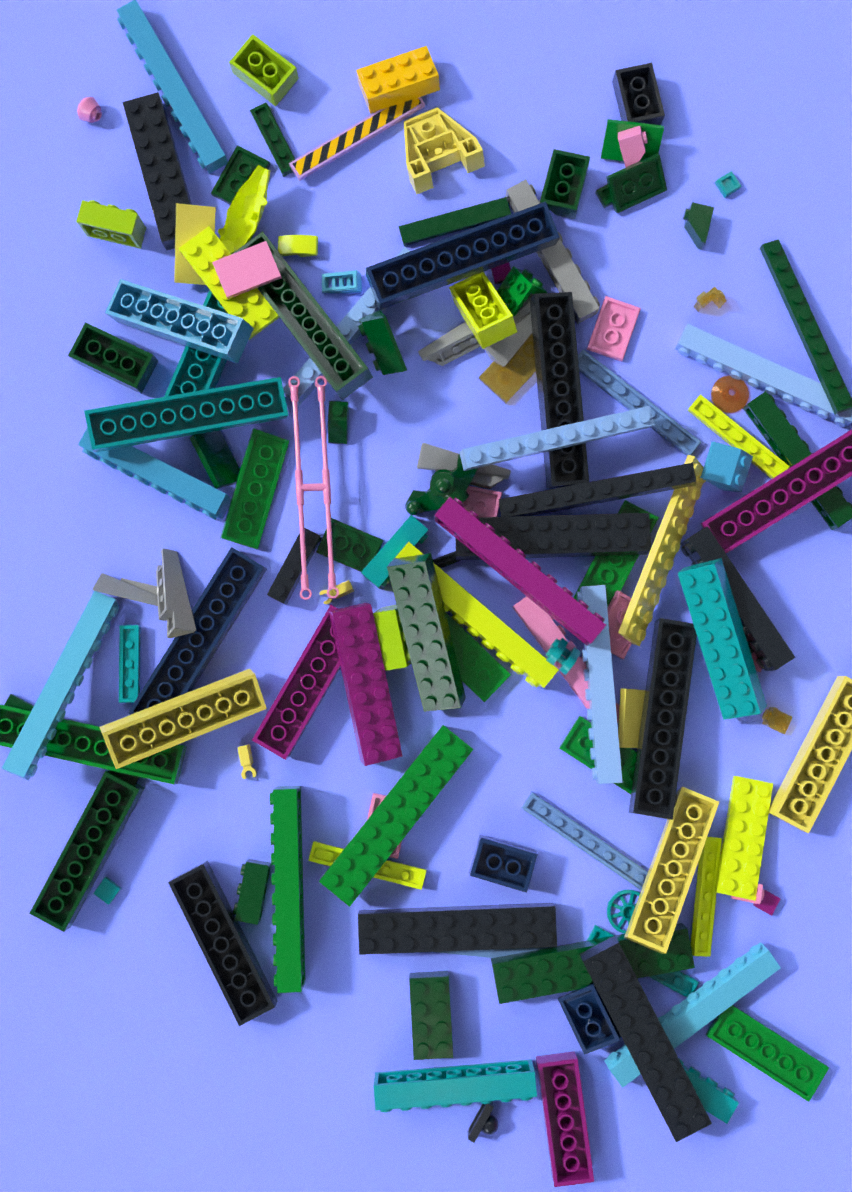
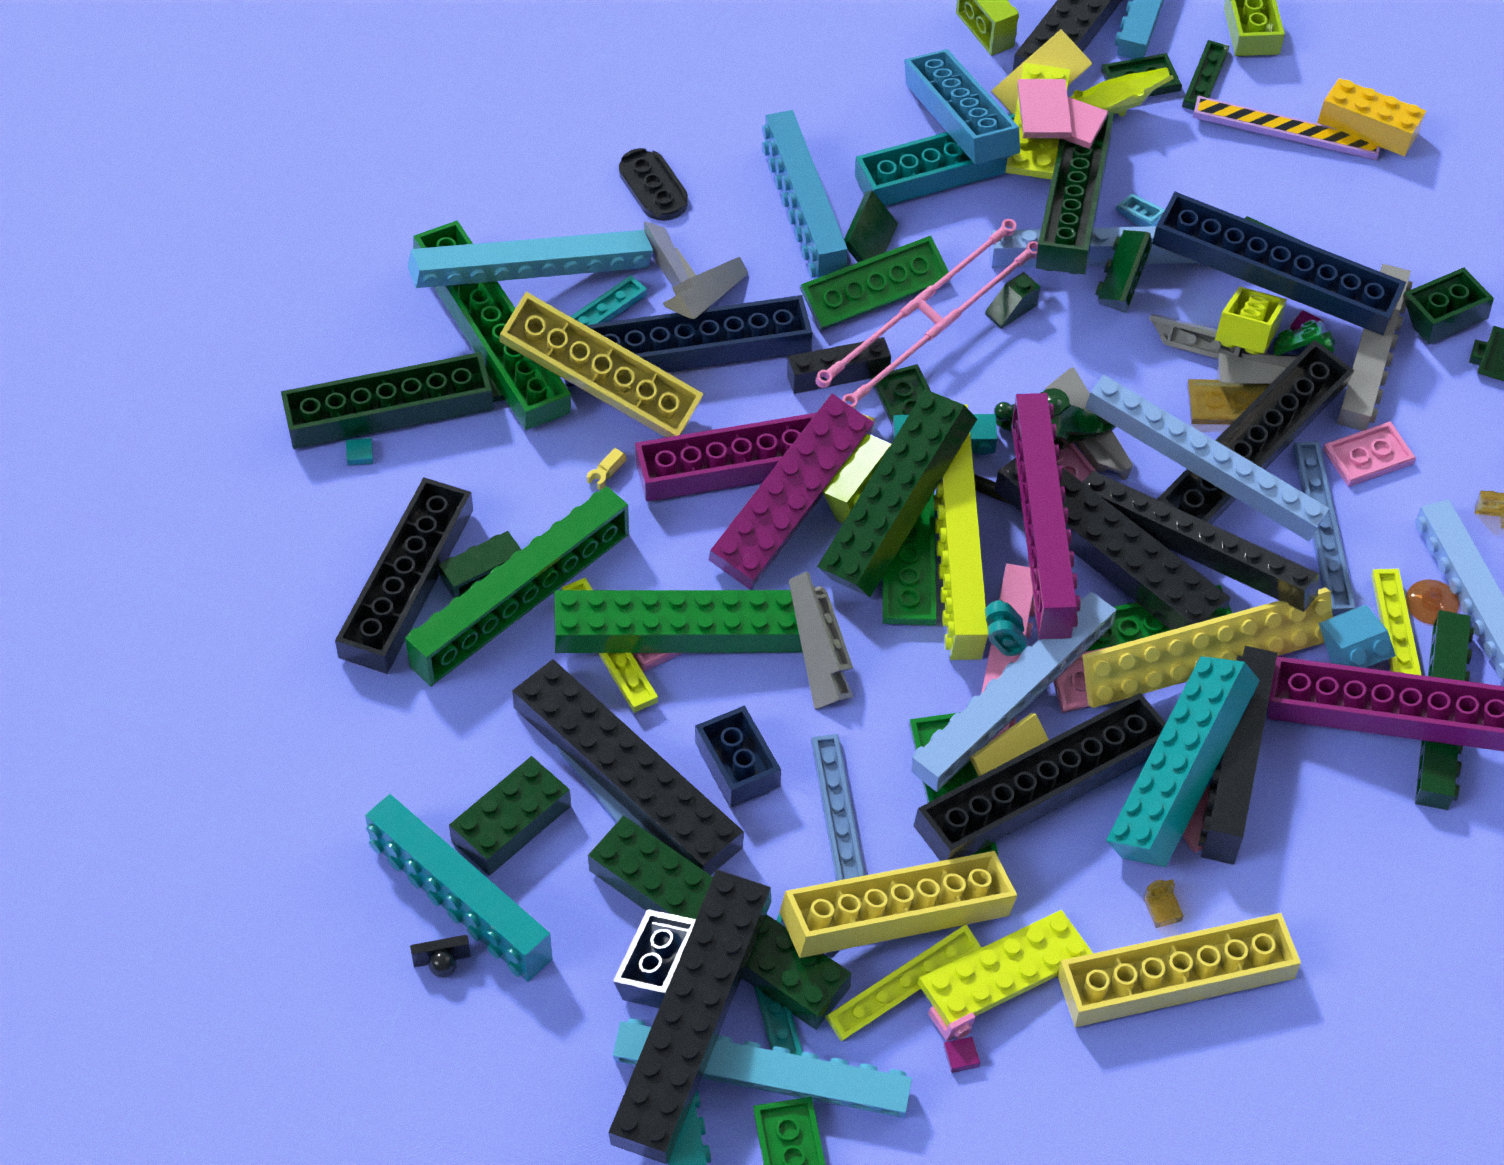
camera: 45 degrees right, 30 degrees down
dark green brick [68,322,158,394] -> none
teal brick [84,377,289,453] -> none
neon yellow slope [278,235,318,257] -> none
light yellow wedge [404,107,485,195] -> none
magenta brick [536,1051,594,1187] -> none
none -> black tile [619,148,688,221]
none -> light grey wedge [789,572,853,709]
none -> bright pink tile [1017,79,1072,138]

